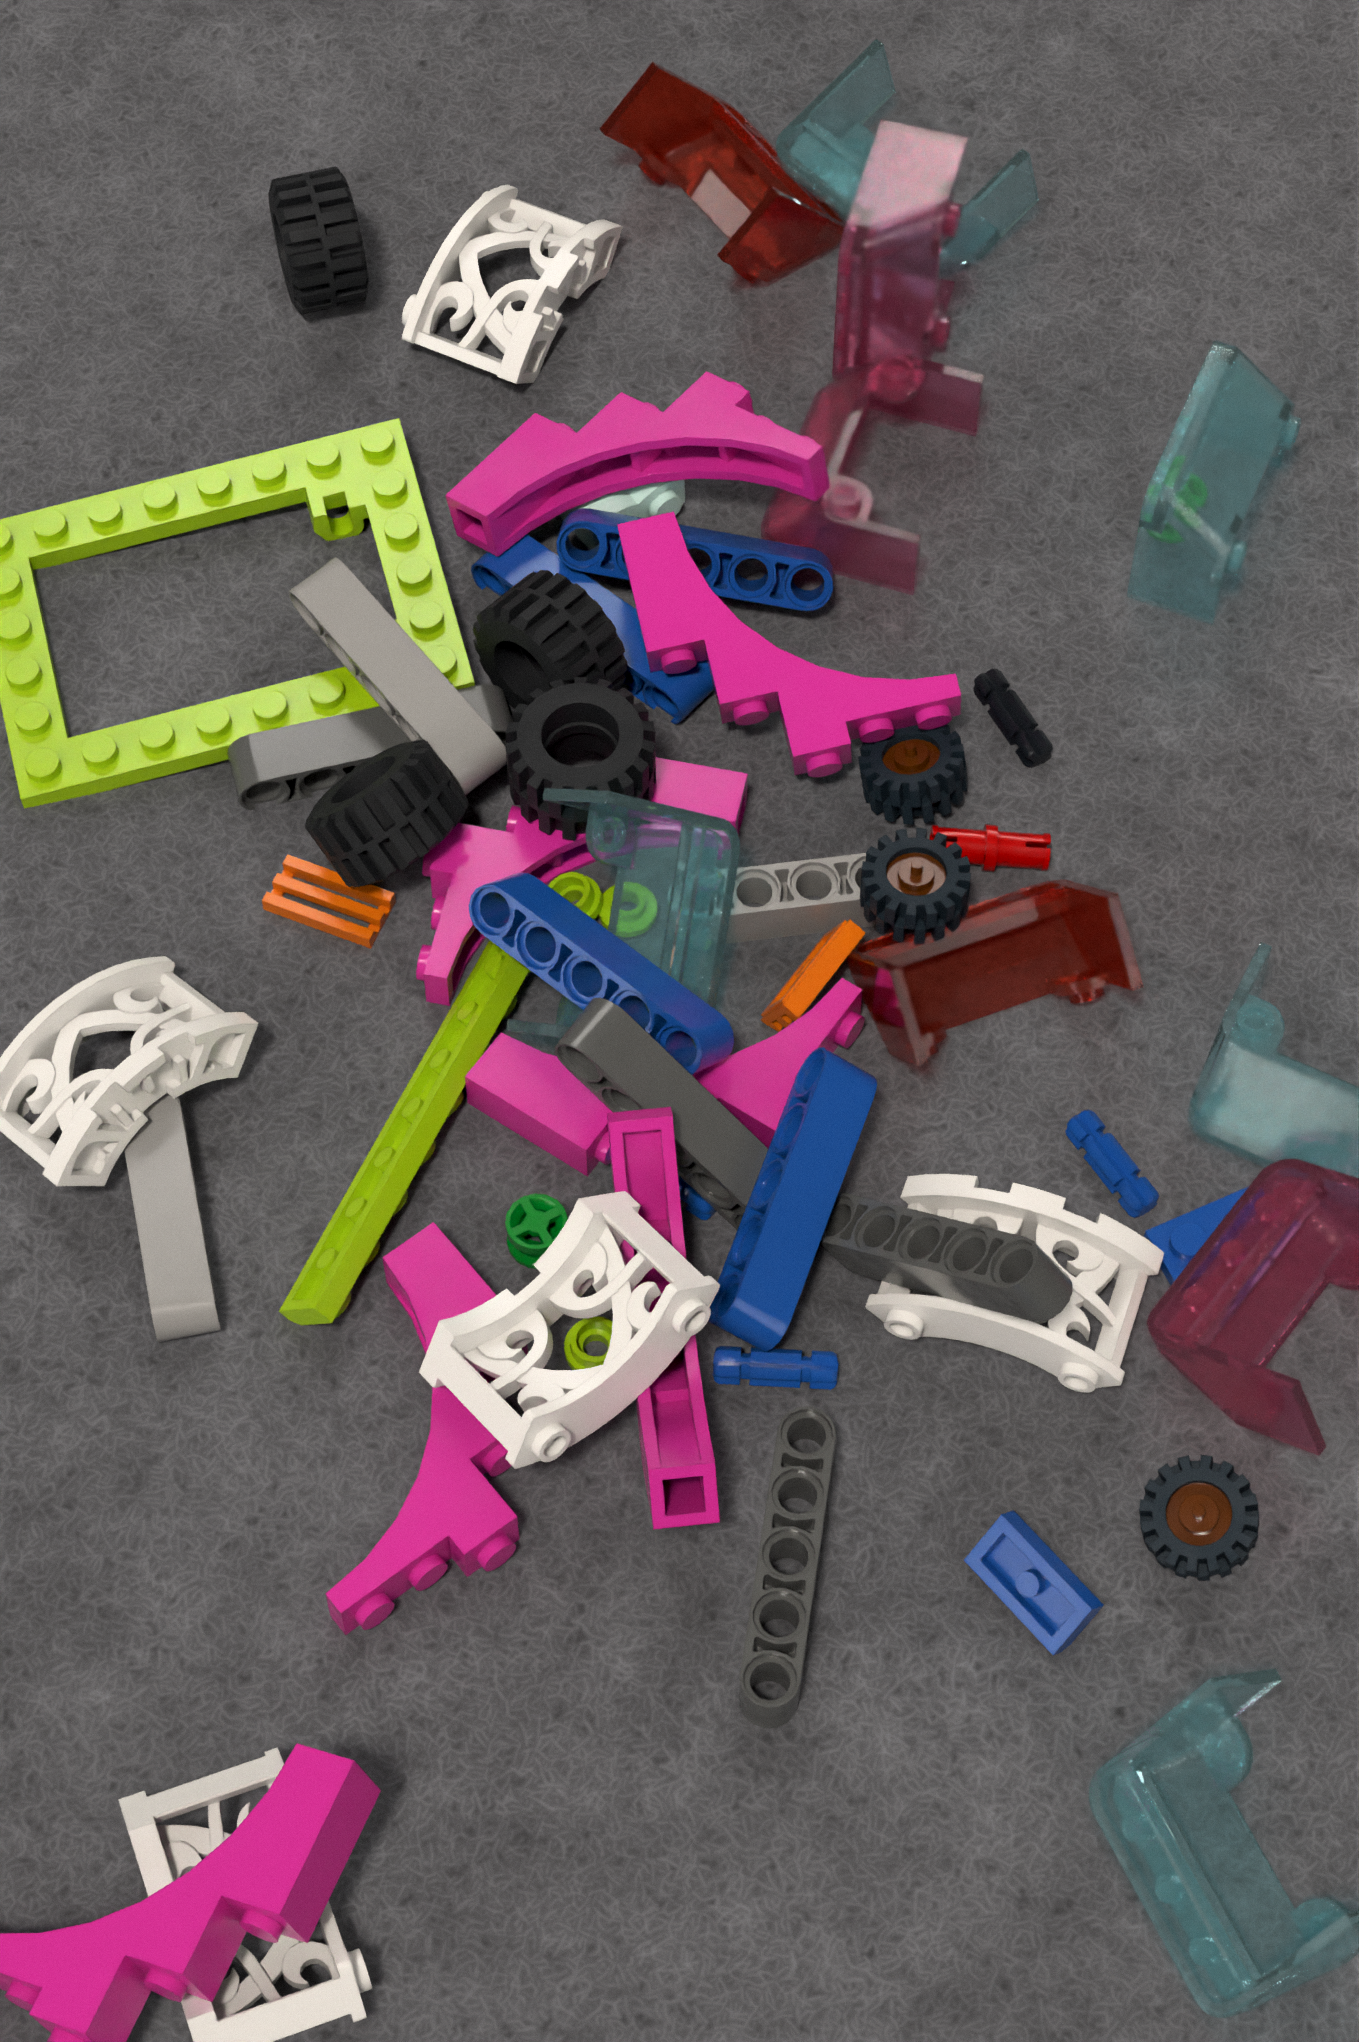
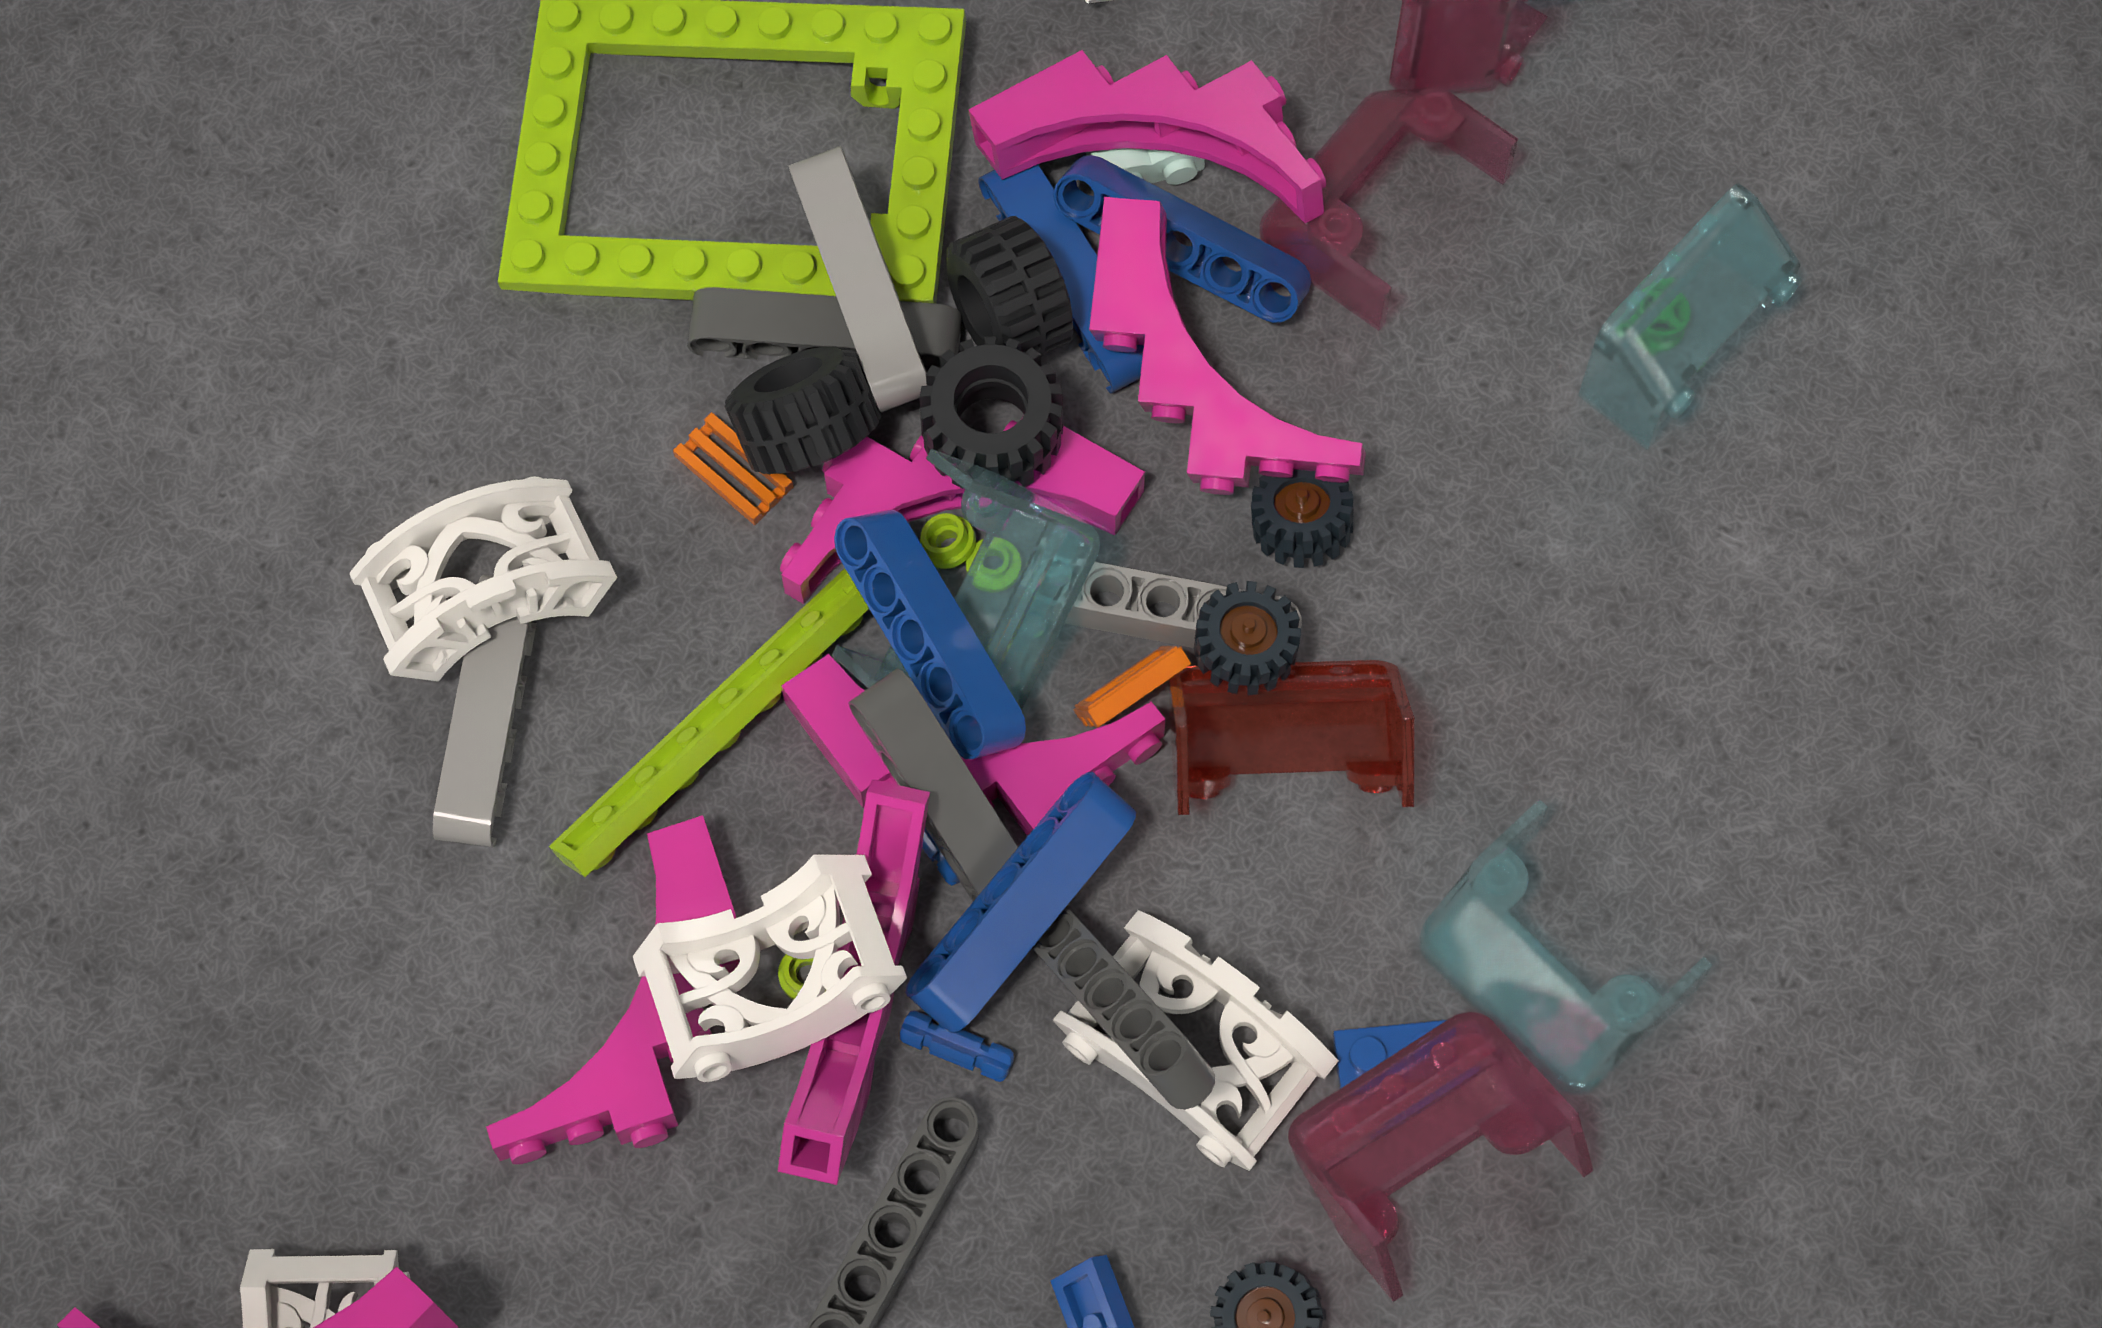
camera: 20 degrees right, 10 degrees up
green wheel [505,1194,568,1269] -> none
red pin [929,824,1051,872] -> none
black axle [973,668,1053,768] -> none
blue axle [1065,1109,1159,1218] -> none

